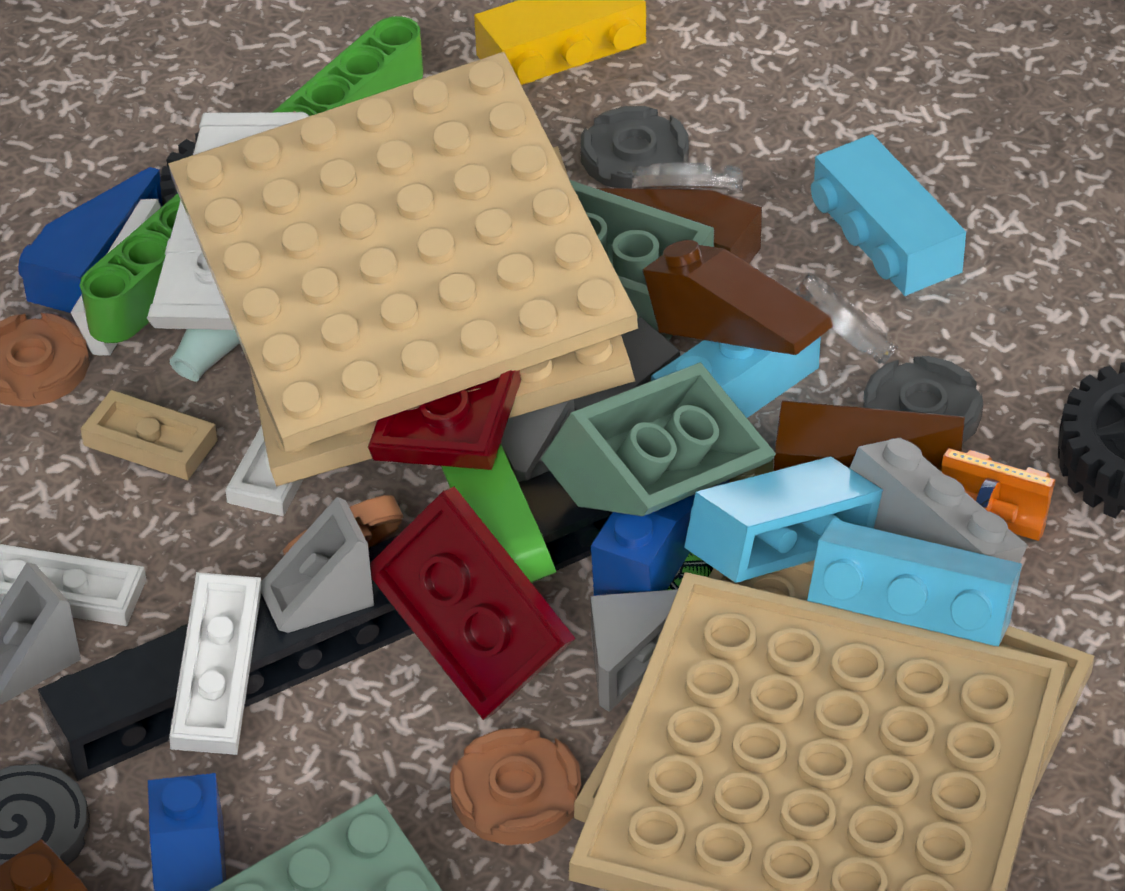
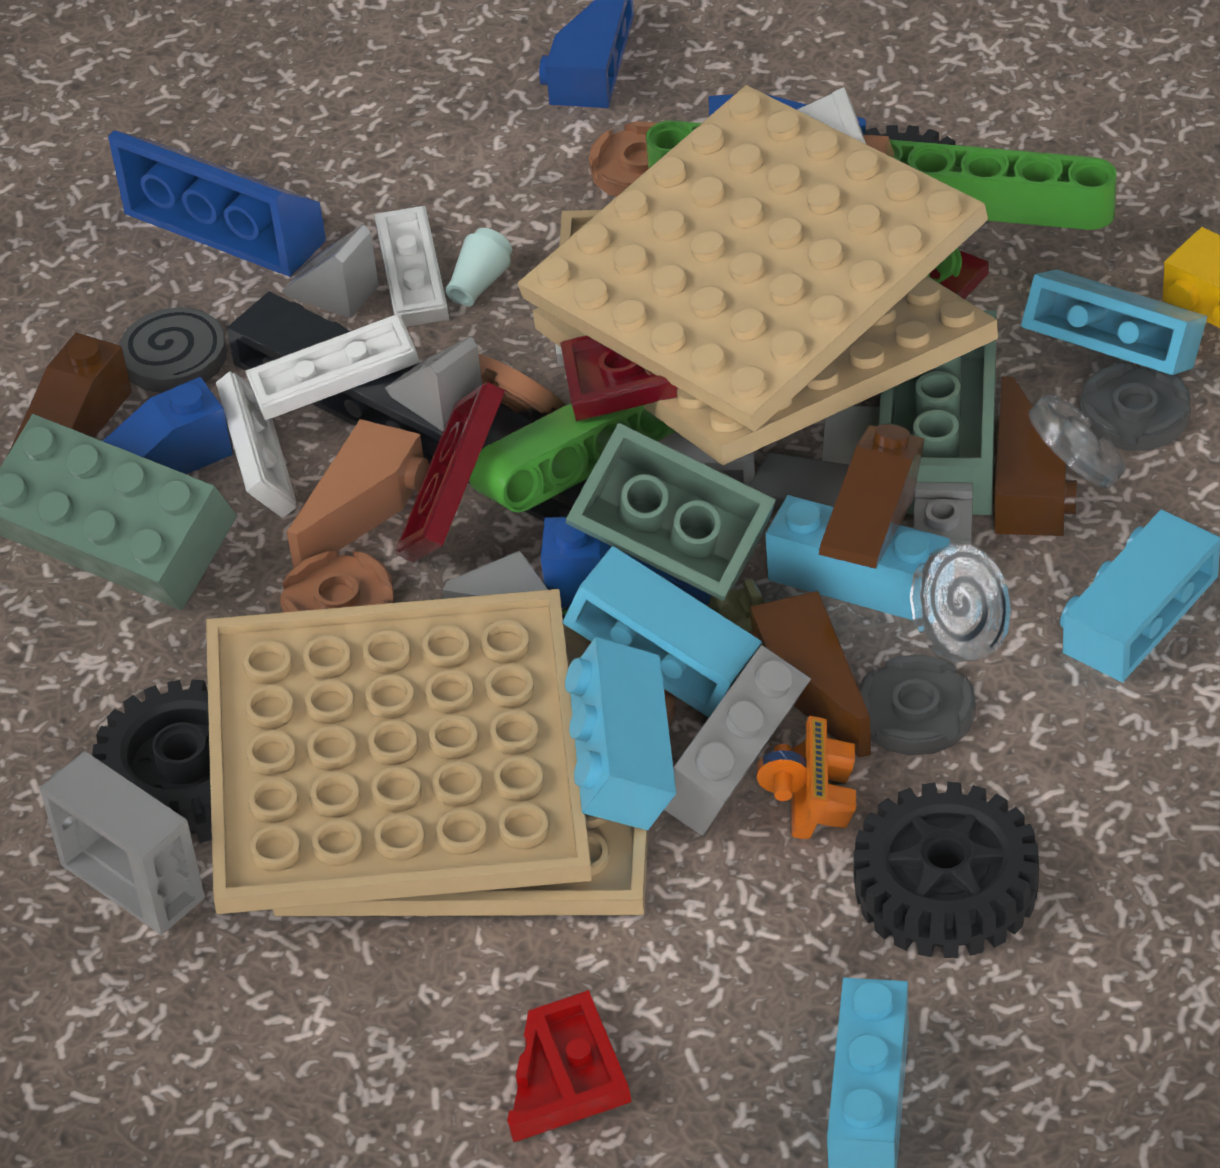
camera: 70 degrees right, 0 degrees up
none -> white tile [216,371,297,517]
none -> nougat slope [287,419,429,568]
none -> light aqua cone [446,228,512,307]
none -> medium azure brick [1021,269,1208,375]

